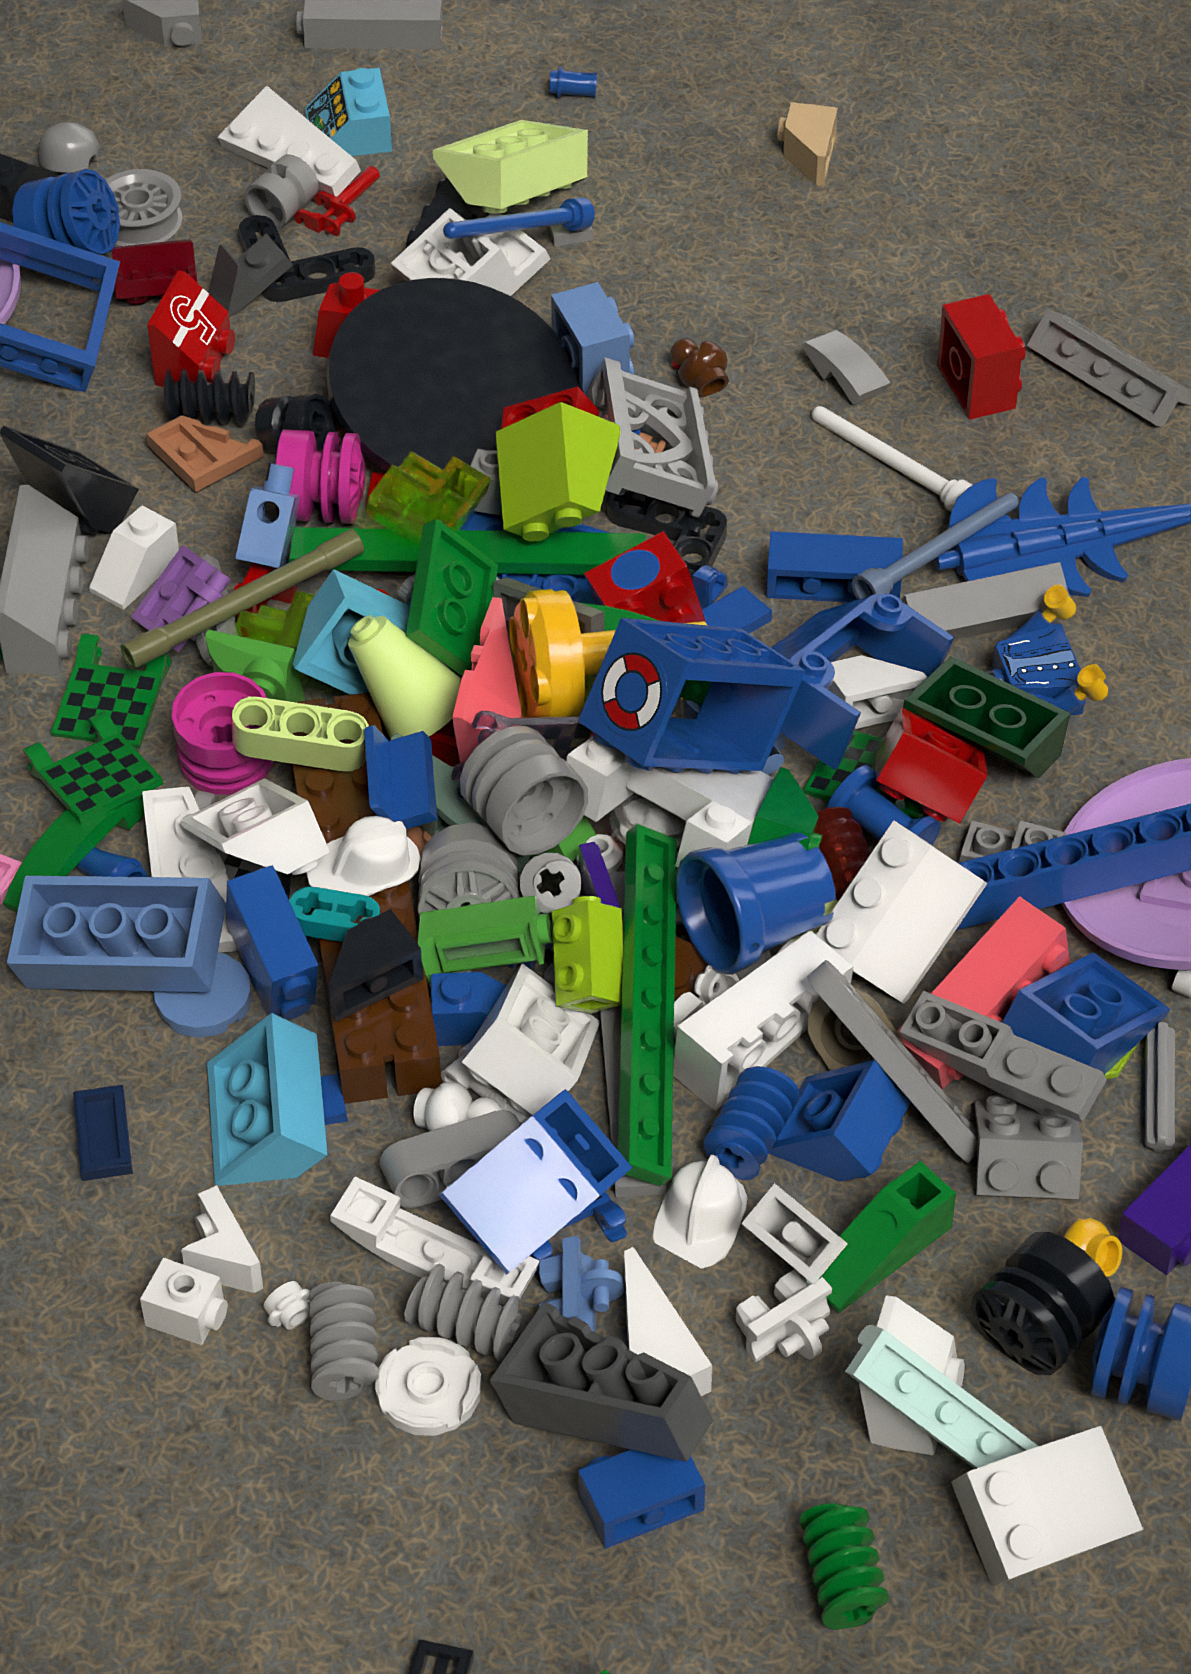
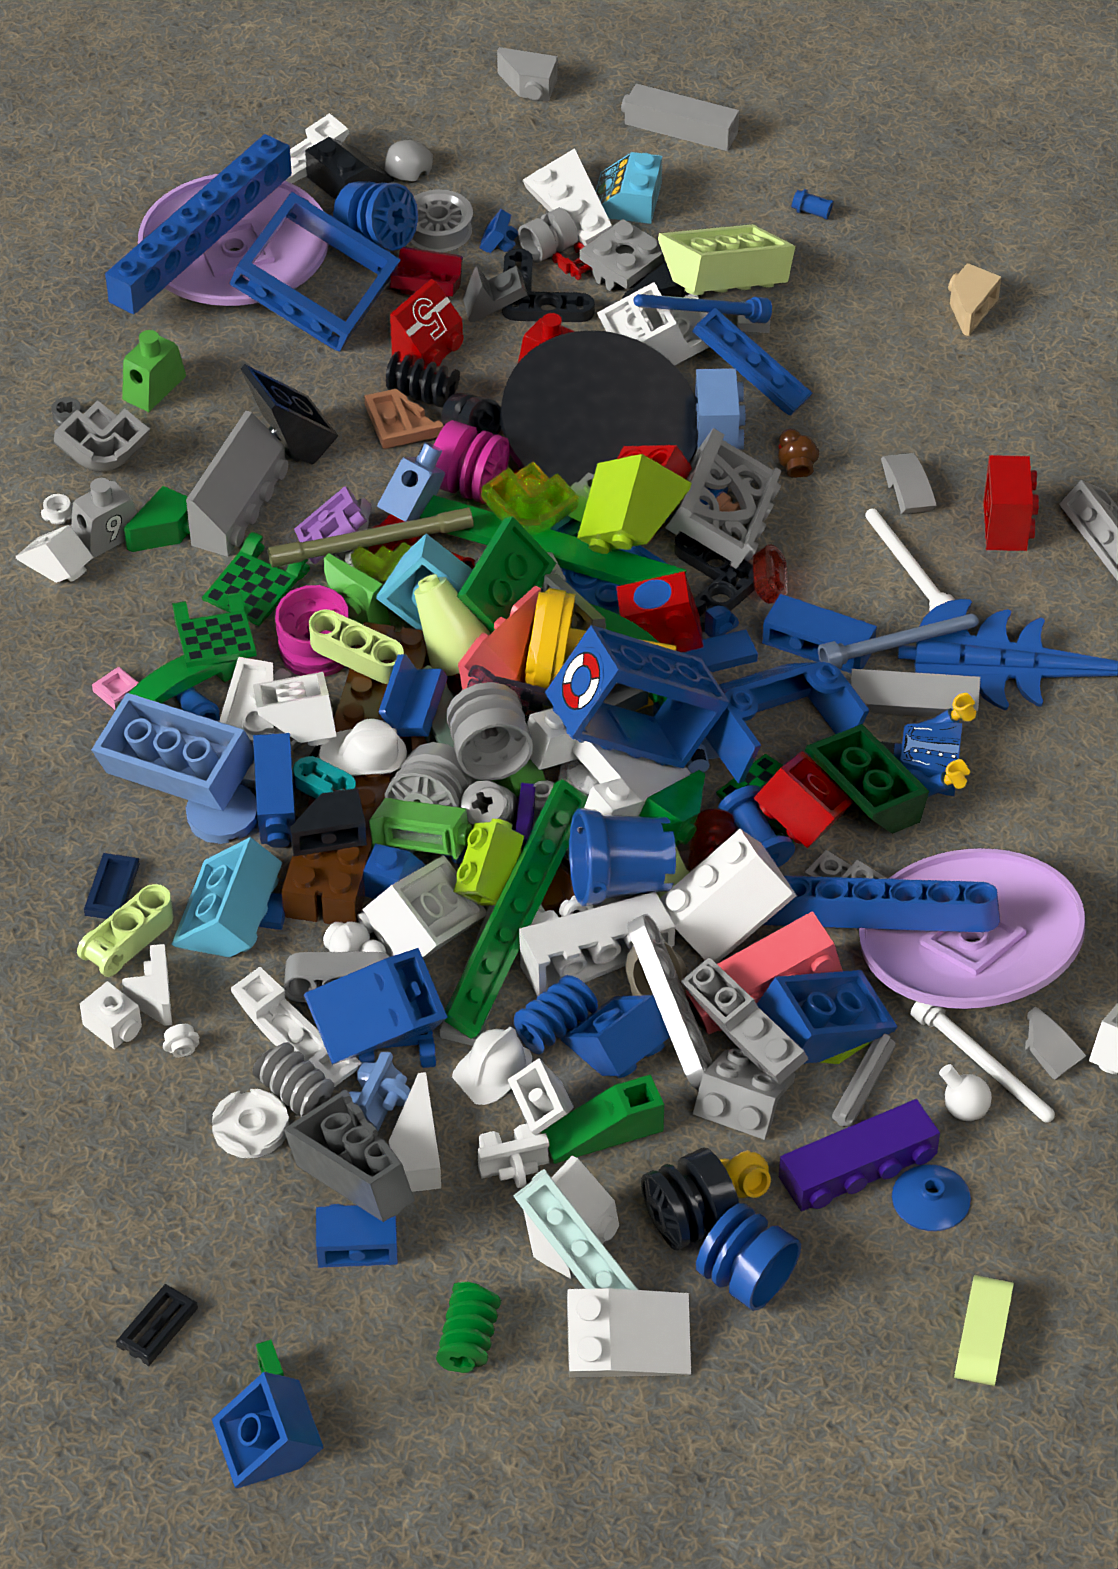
camera: 20 degrees right, 0 degrees up
white slope [89,505,179,610] -> none
light grey piece [309,1282,378,1401] -> none
white slope [827,655,927,729] -> none
none -> yellowish green piece [77,884,173,977]
none -> blue tile [479,209,518,253]
none -> light grey piece [580,219,665,291]
none -> blue tile [692,308,812,416]
none -> clear red beam [753,544,788,604]

